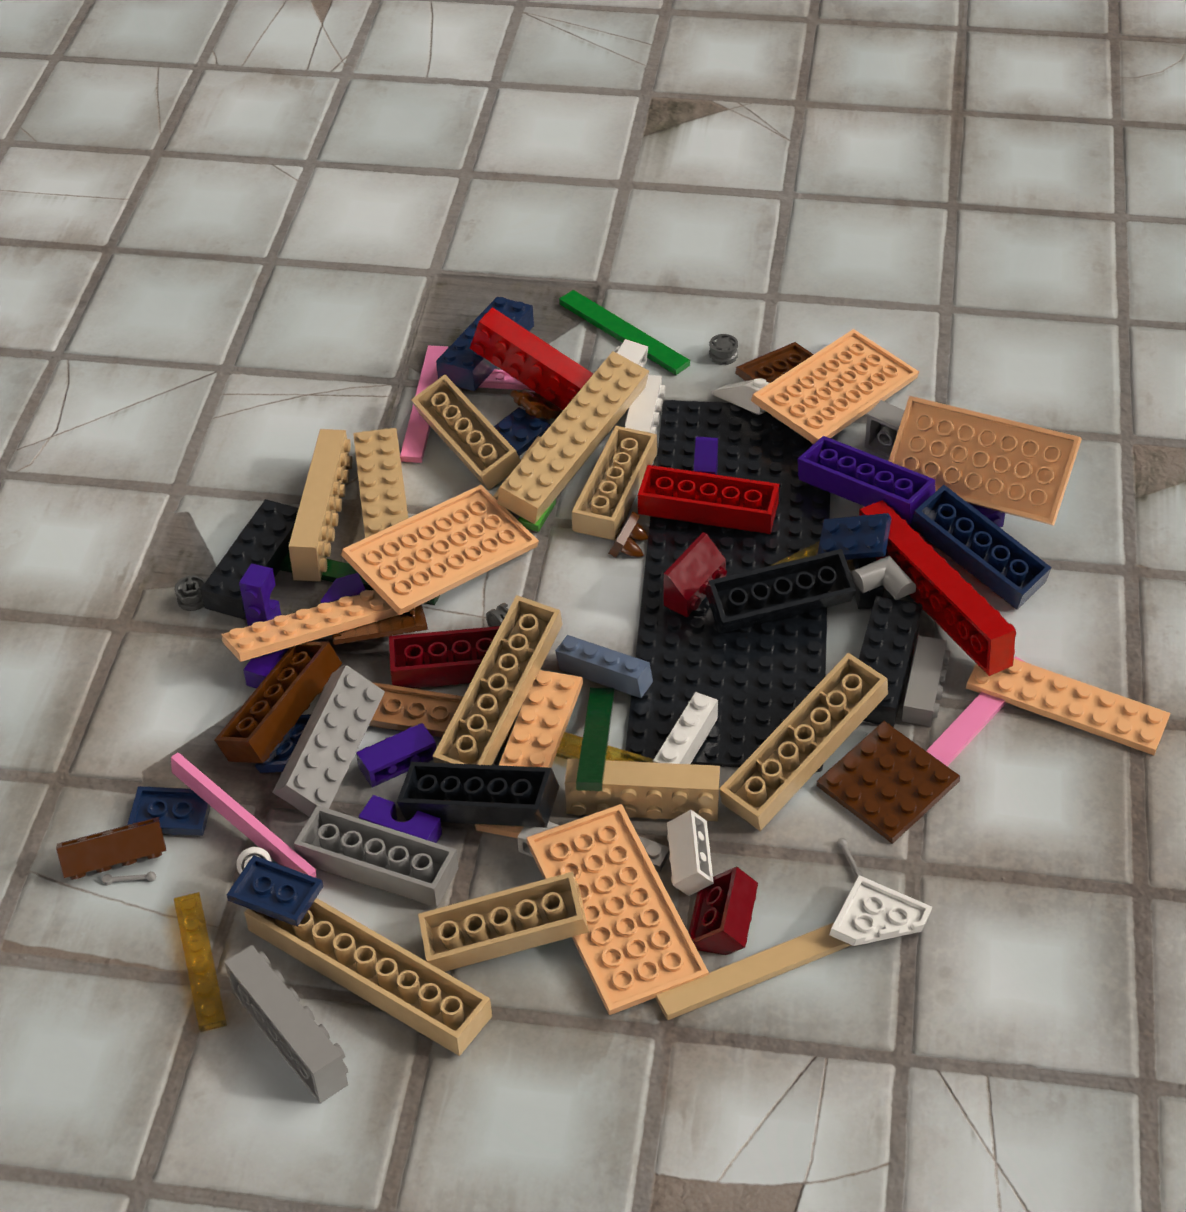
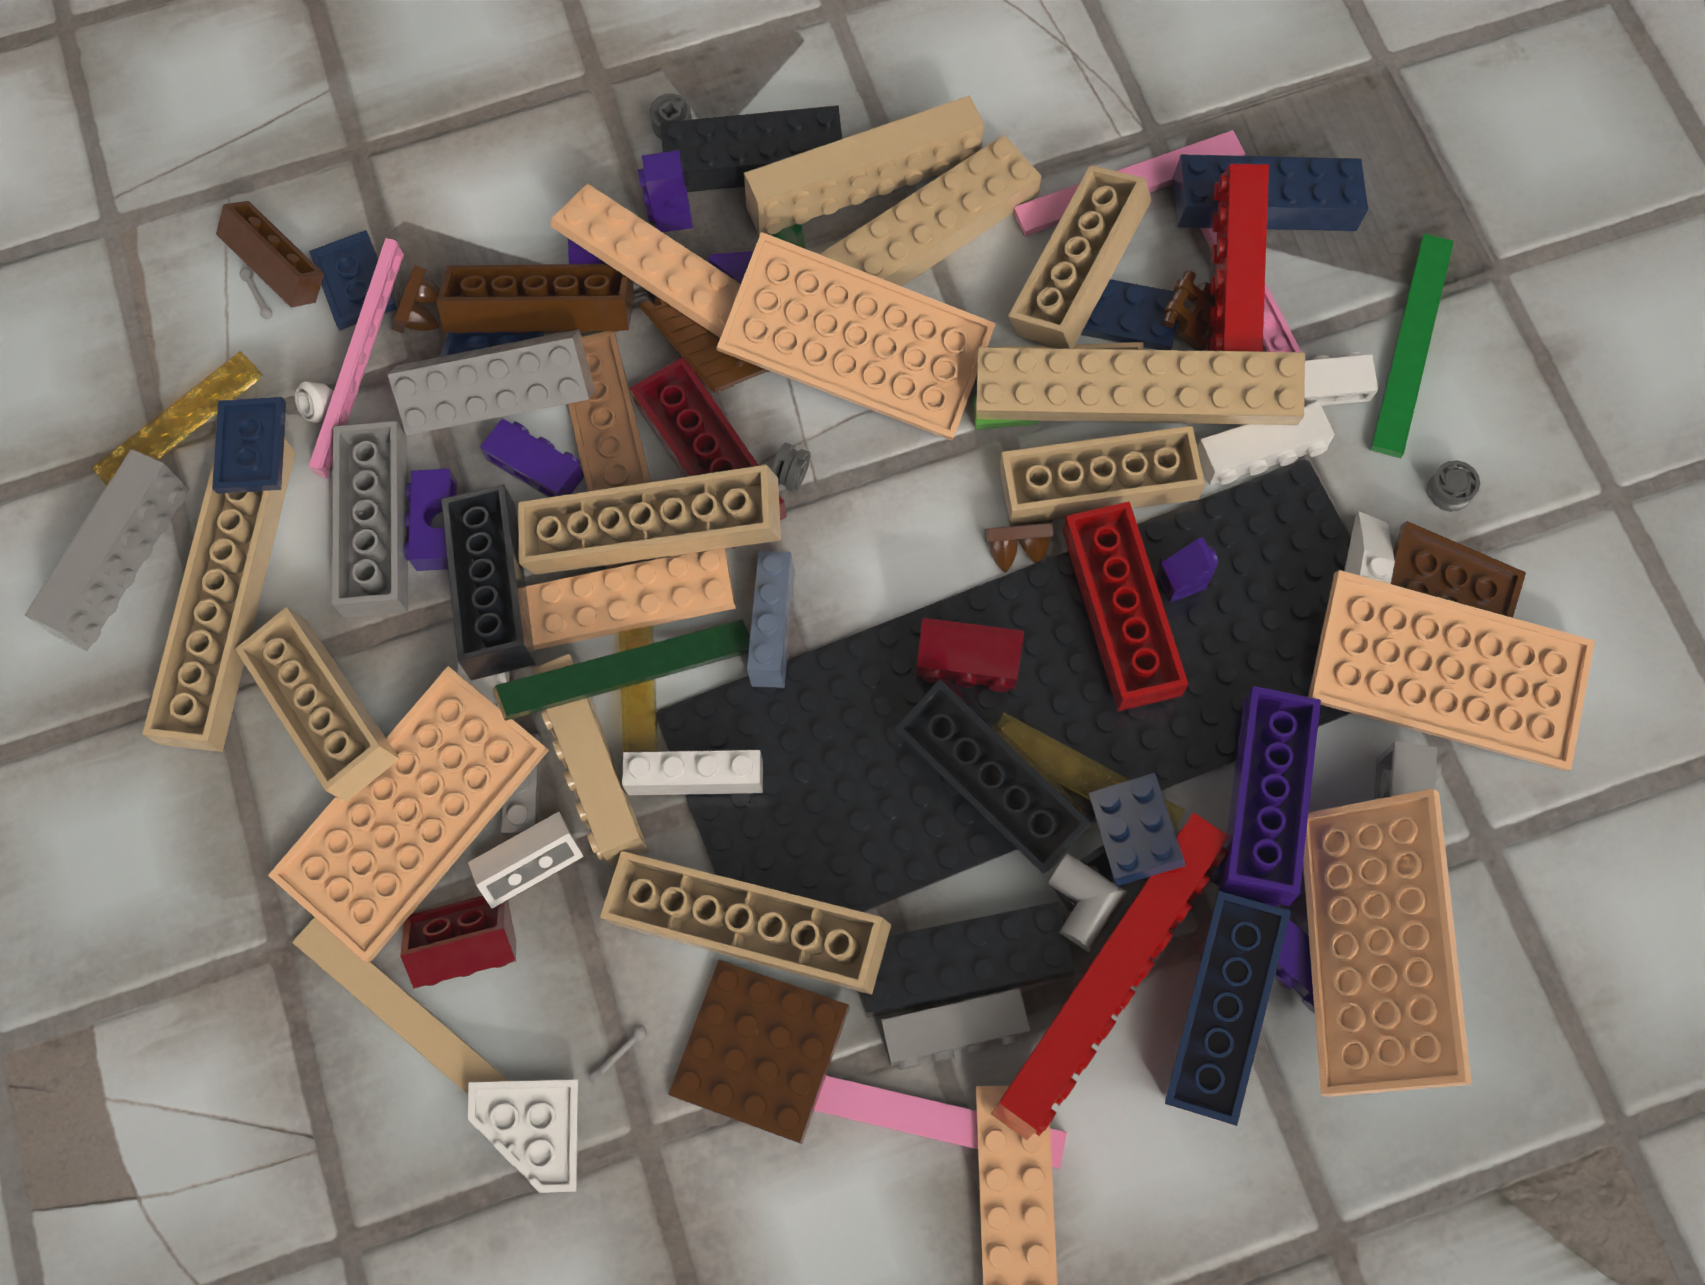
camera: 65 degrees right, 25 degrees up
none -> reddish brown tile [391,265,440,334]

